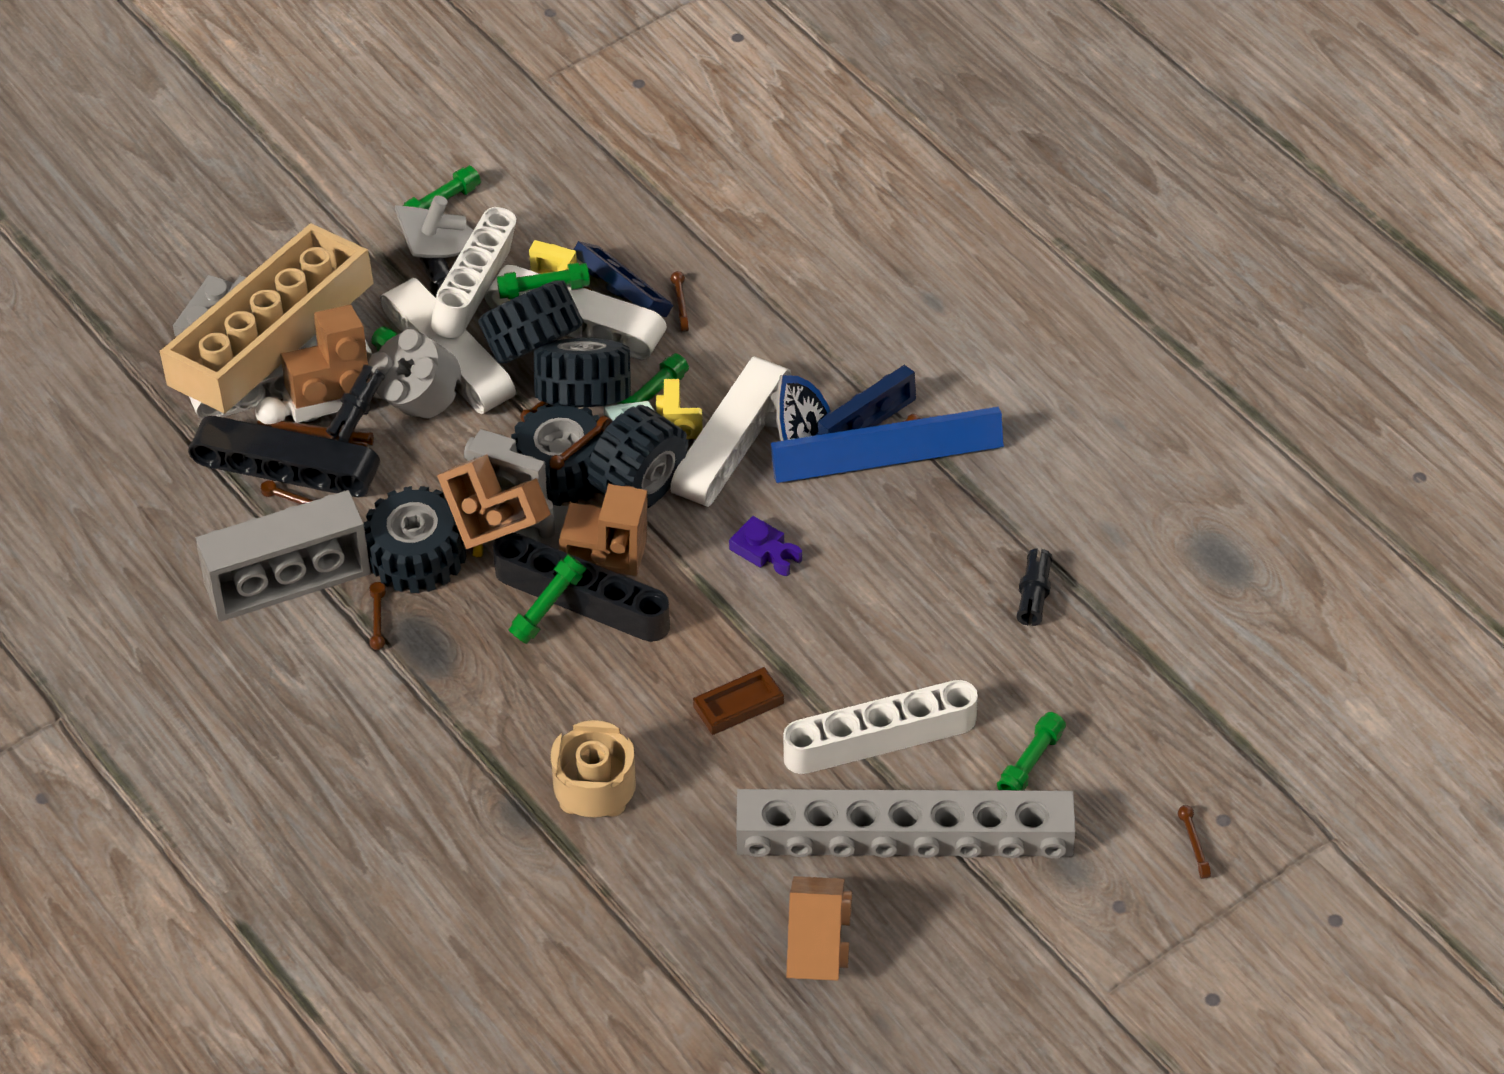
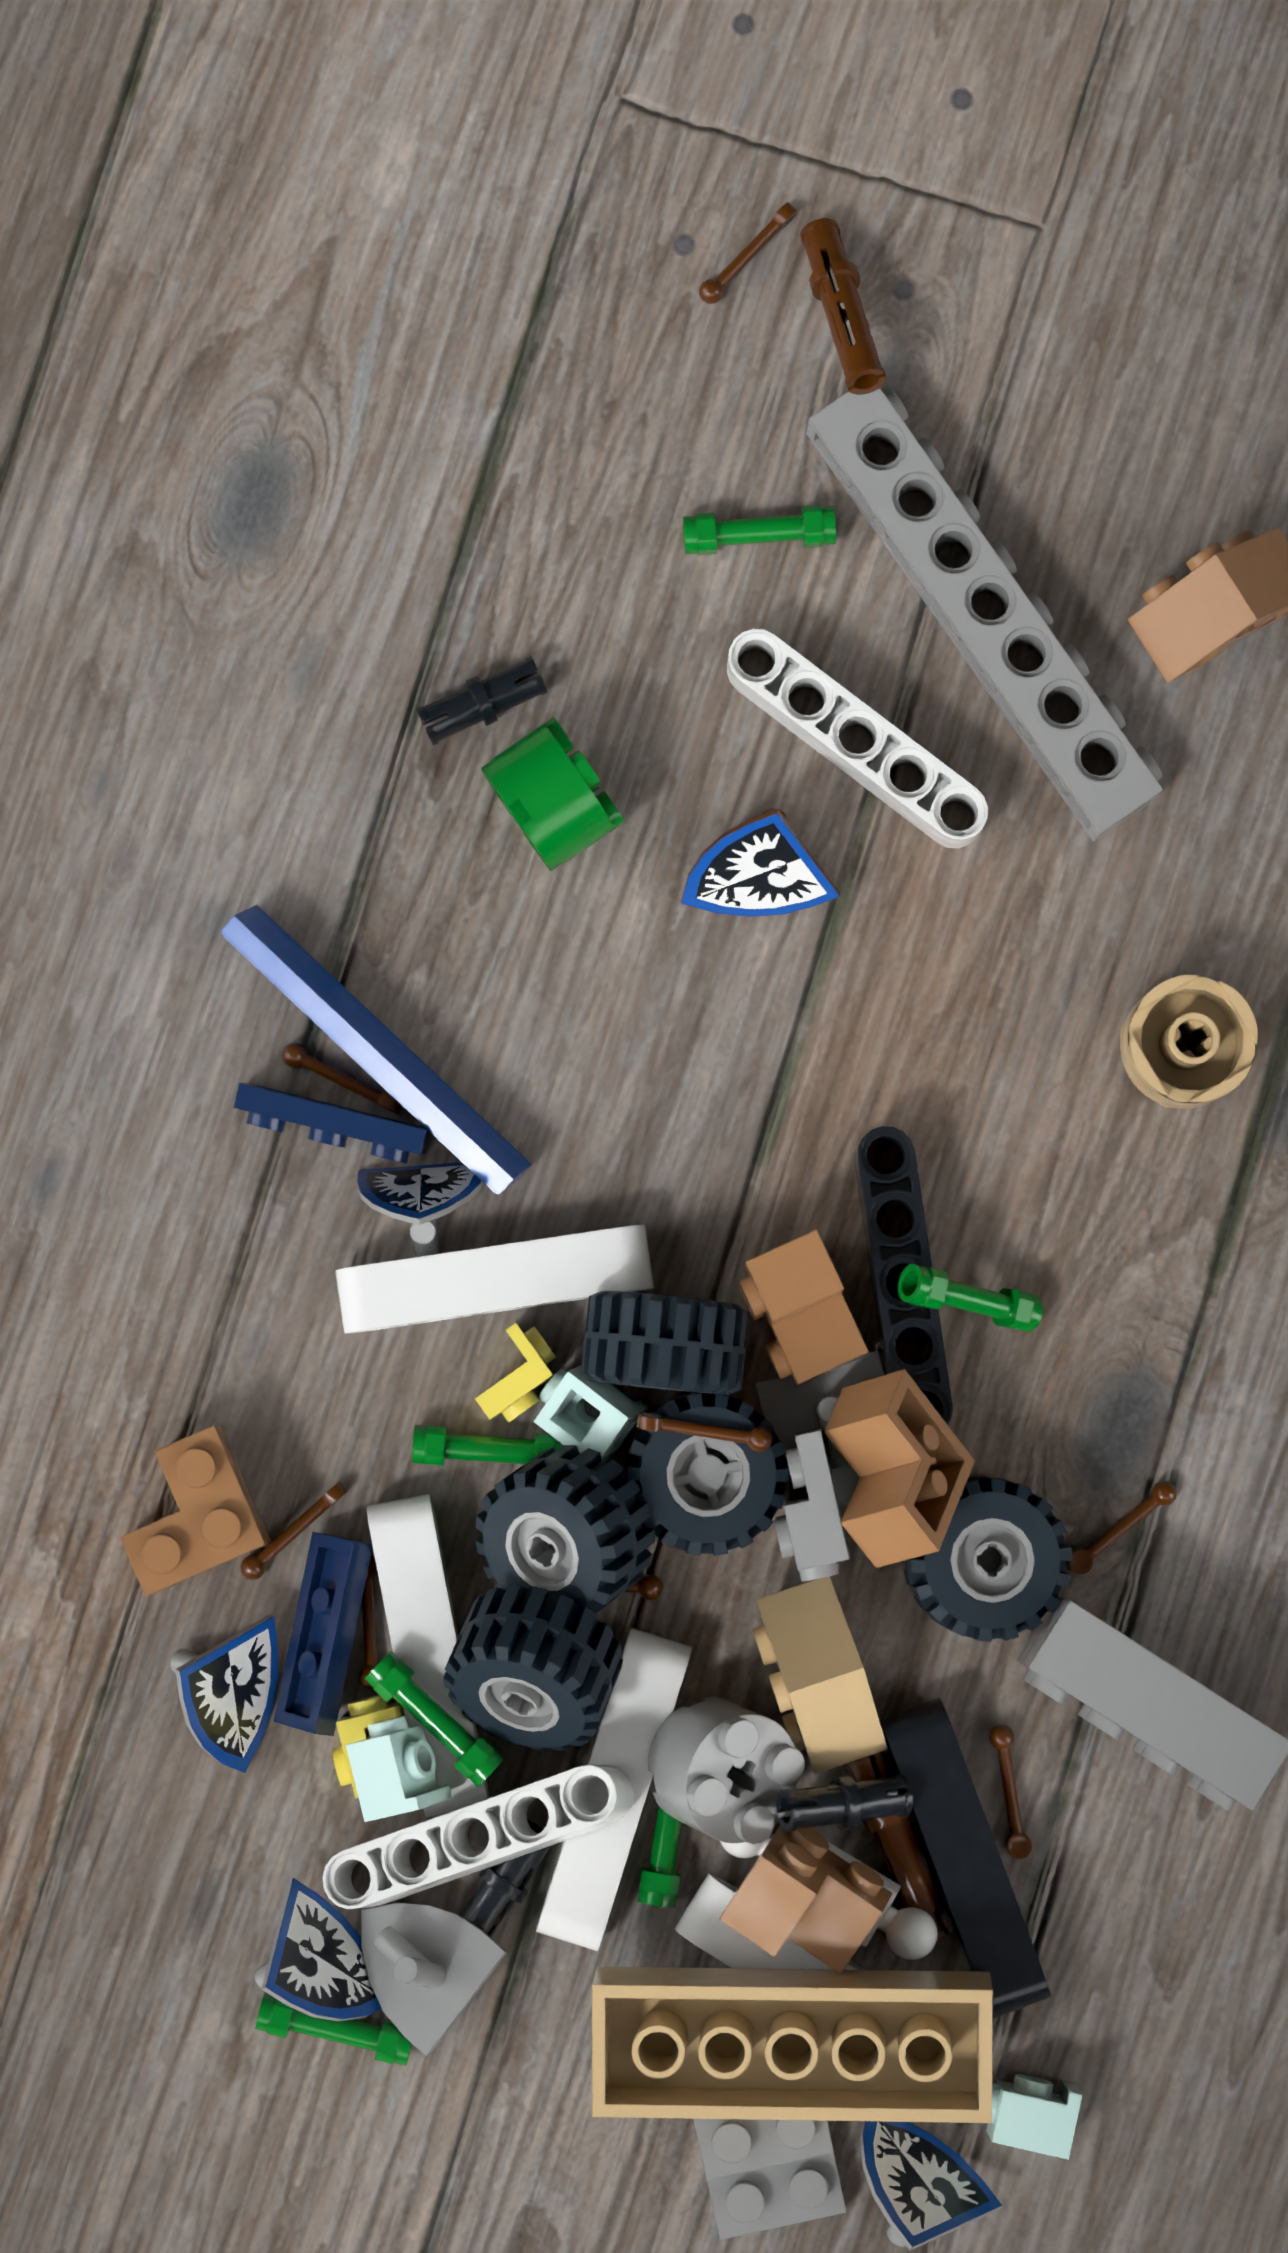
camera: 130 degrees left, 35 degrees up
reddish brown tile [693,667,784,735] -> none
dark purple plate [729,516,802,576] -> none
none -> medium nougat brick [120,1425,271,1597]
none -> shield [170,1614,278,1773]
none -> shield [255,1878,382,2021]
none -> light aqua brick [346,1716,452,1822]
none -> green brick [481,717,625,871]
none -> shield [681,808,840,917]
none -> tan brick [752,1576,888,1774]
none -> reddish brown pin [800,218,886,395]
none -> shield [860,2121,1003,2251]
none -> light aqua brick [986,2074,1082,2160]

